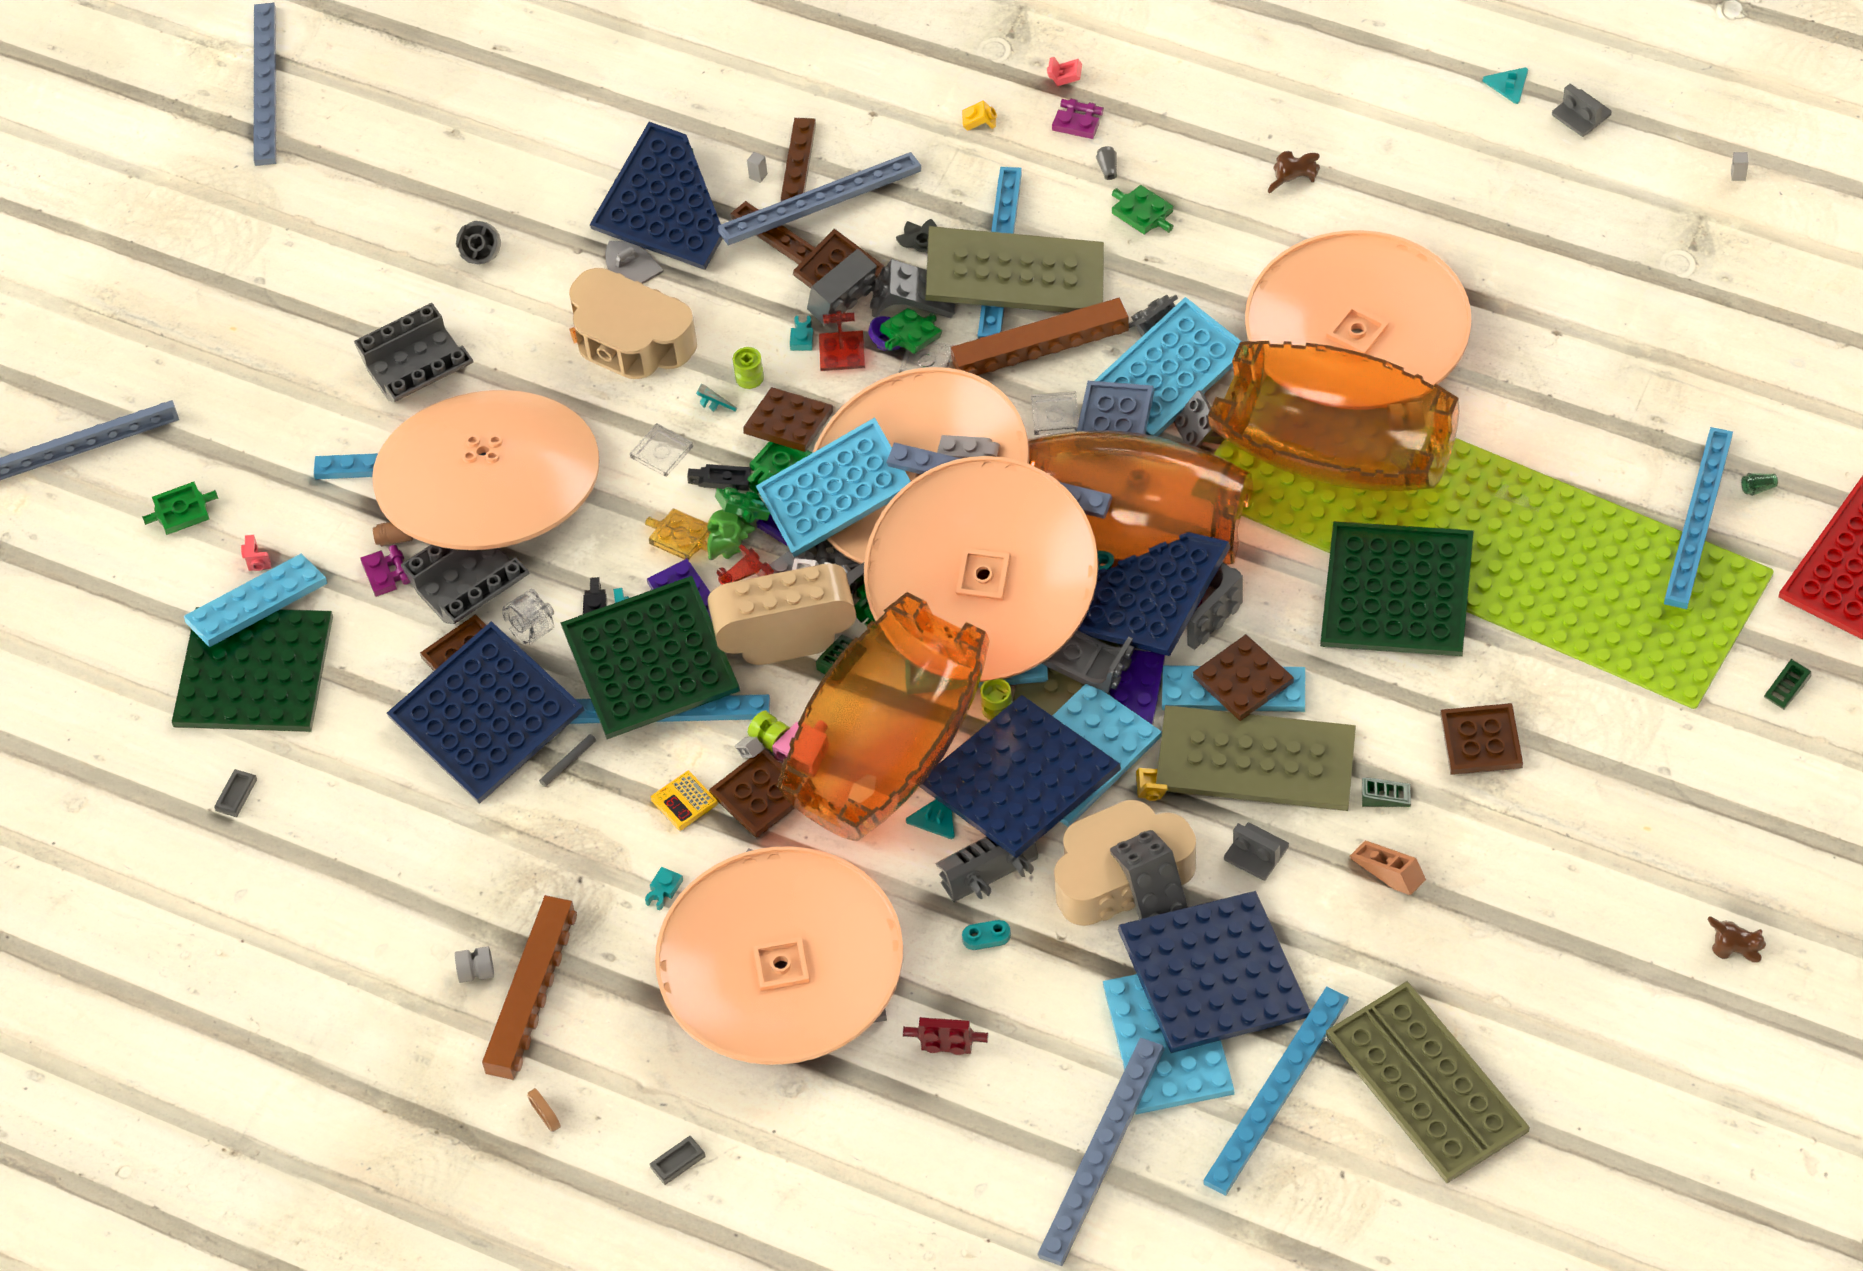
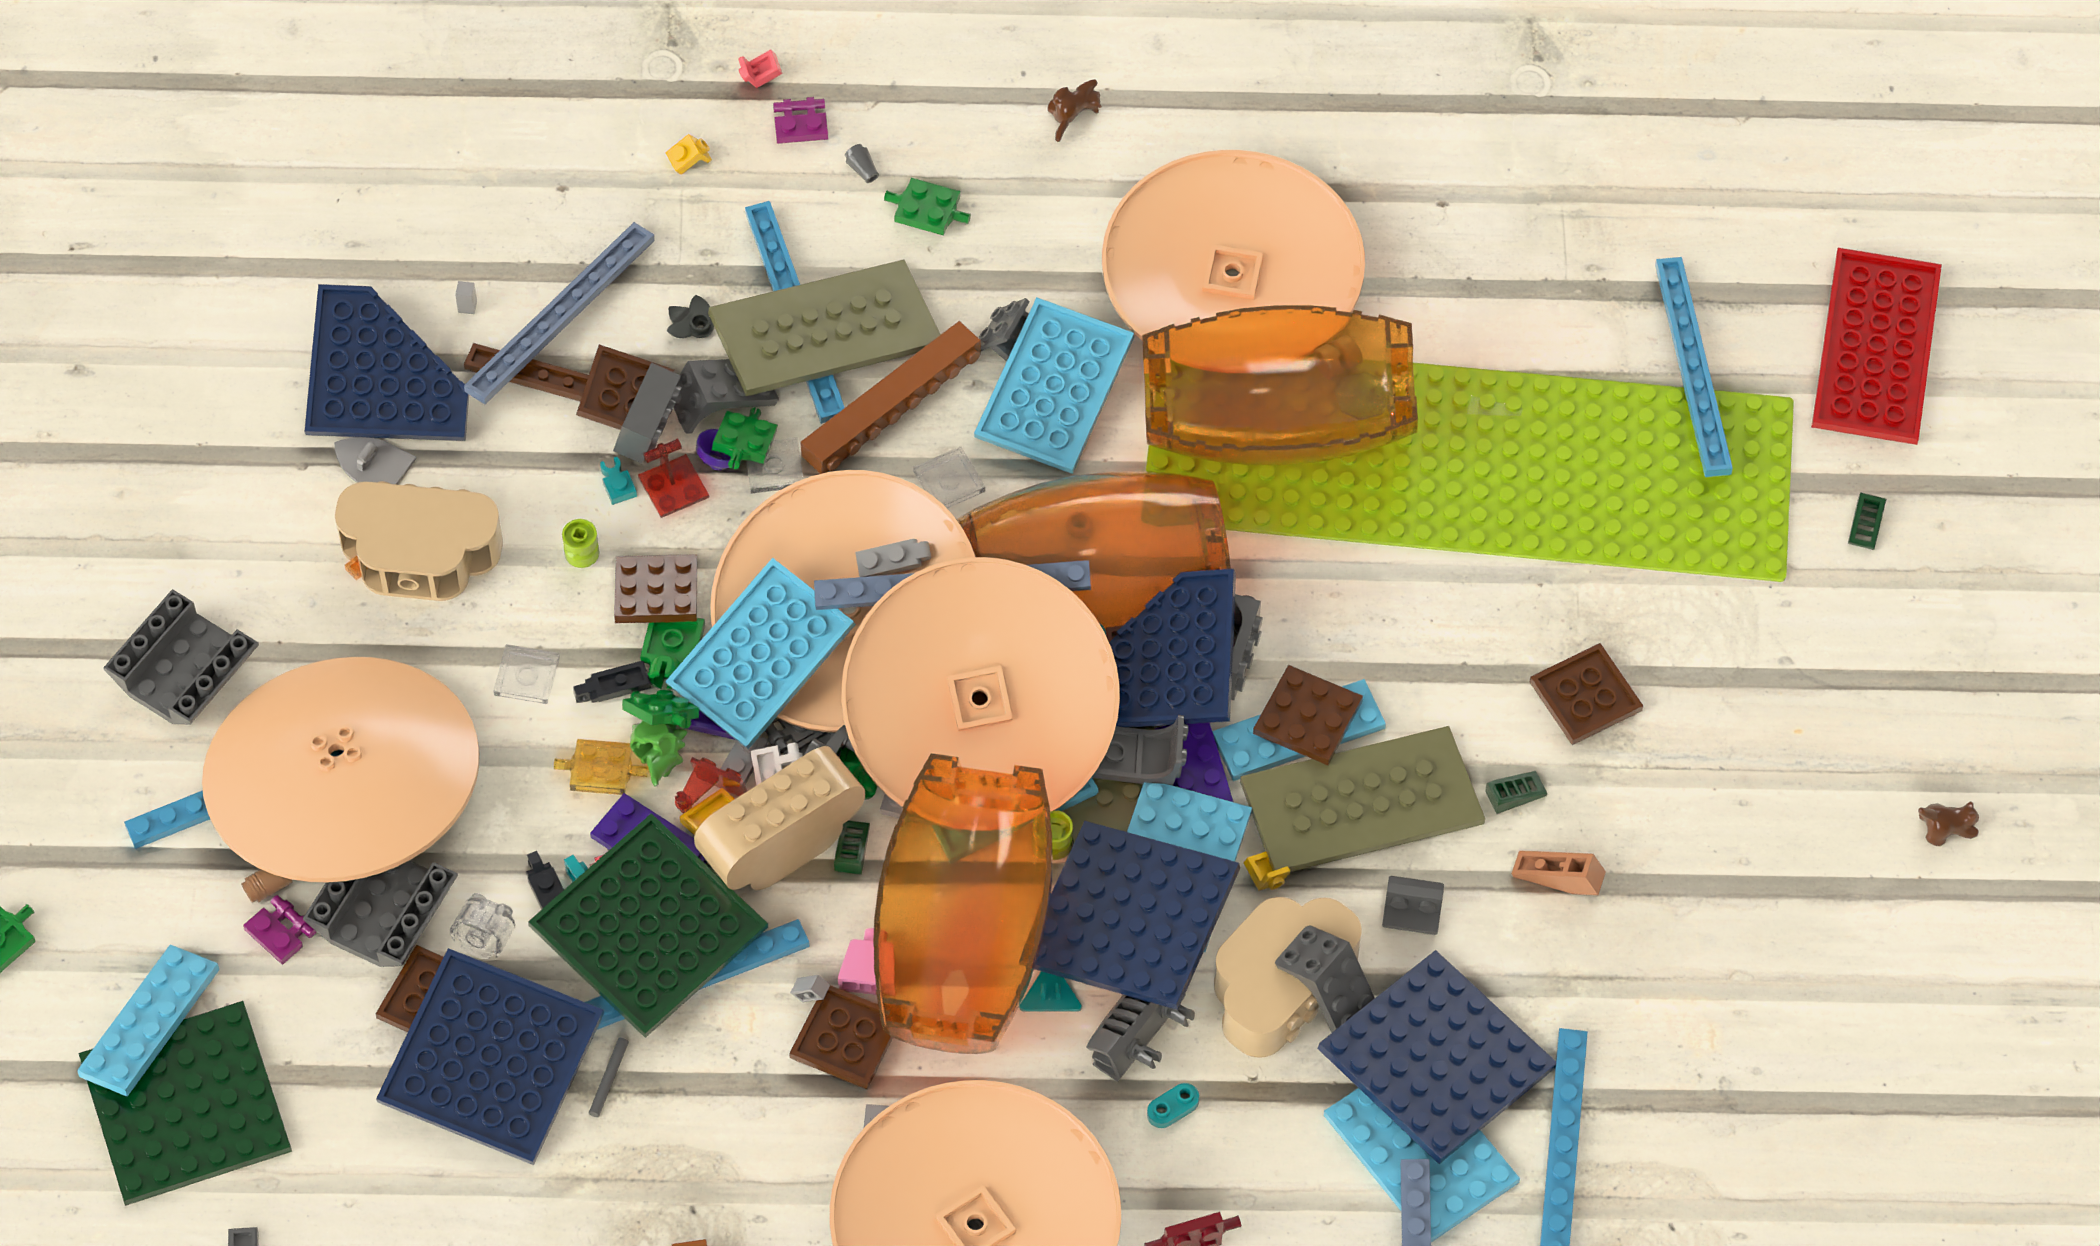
camera: 30 degrees left, 5 degrees up
coral bracket [241,535,271,571] -> none
dark grey cylinder [456,221,501,265] -> none
teal plate [645,866,683,911] -> none
yellow tile [650,770,718,831] -> none
teal piece [696,383,737,412] -> none
lime wheel [747,710,790,752] -> none
reddish brown plate [781,117,816,201] -> none
sand blue plate [1075,381,1155,451] -> none
dark grey bracket [1174,390,1226,453] -> none
dark green plate [1320,521,1474,657] -> none
olive plate [1326,981,1530,1183] -> none
clear green cone [1741,473,1778,496] -> none

